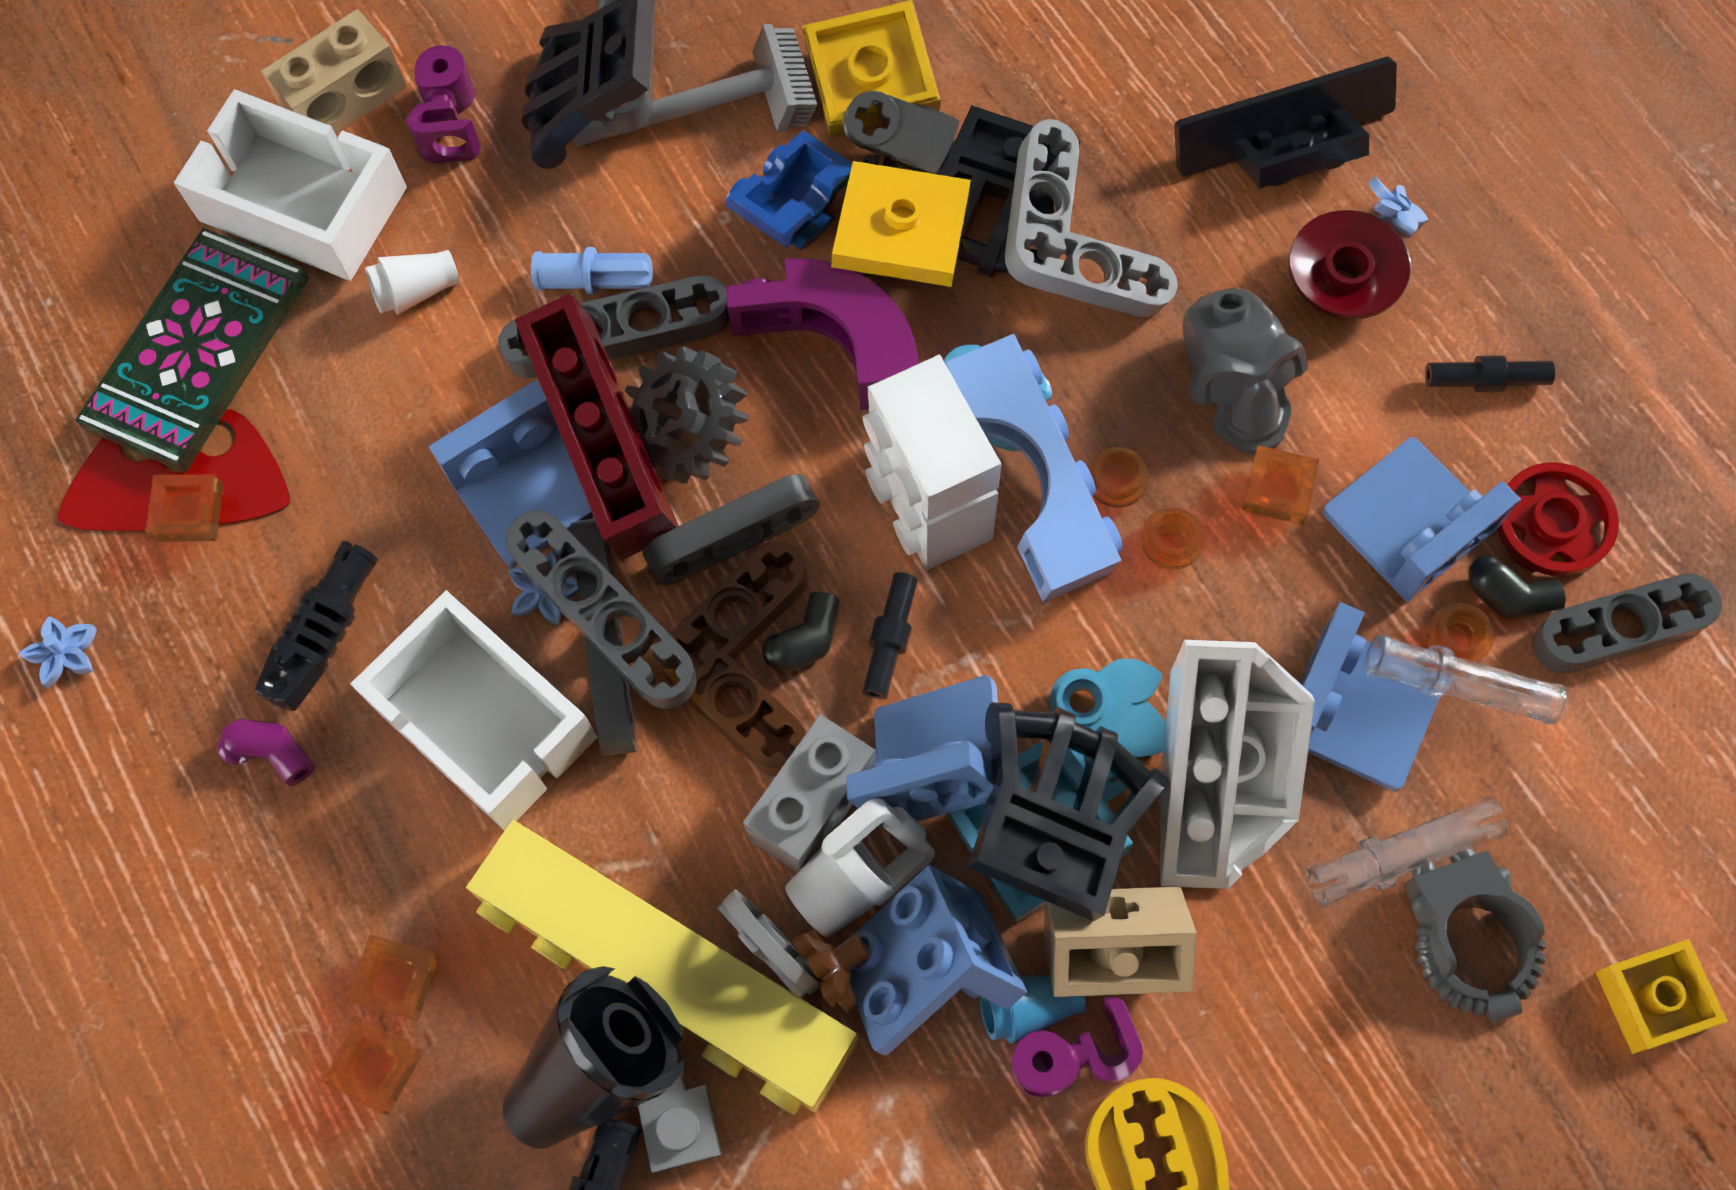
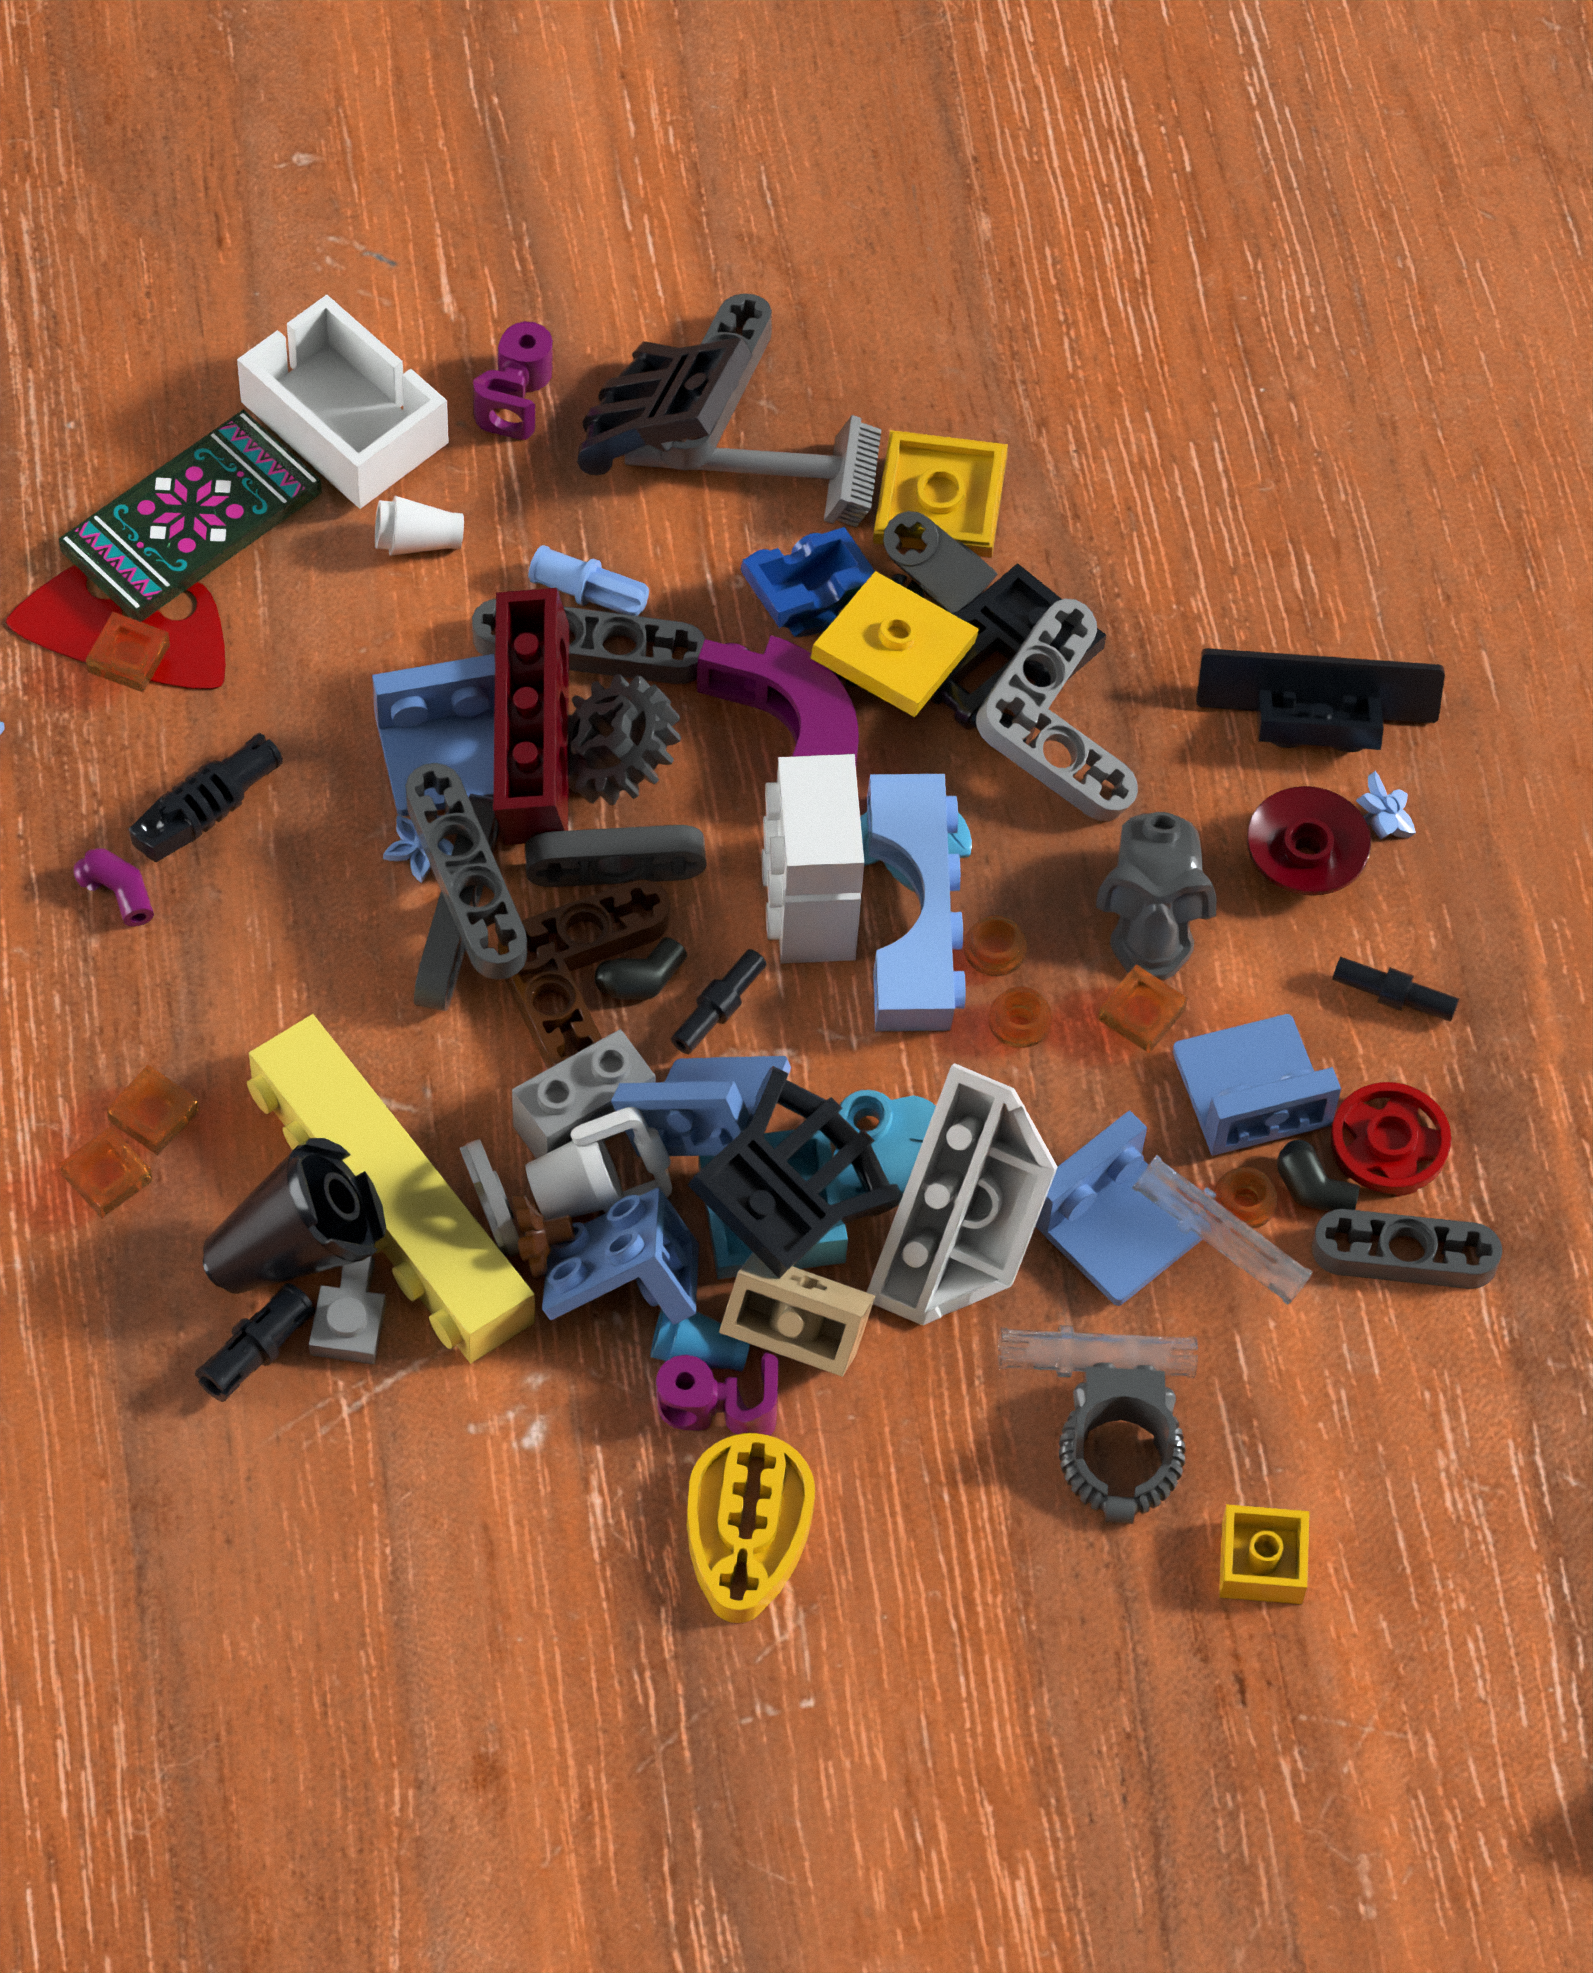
camera: 15 degrees right, 10 degrees down
tan brick [261,9,407,134] -> none
white piece [350,590,598,831] -> none

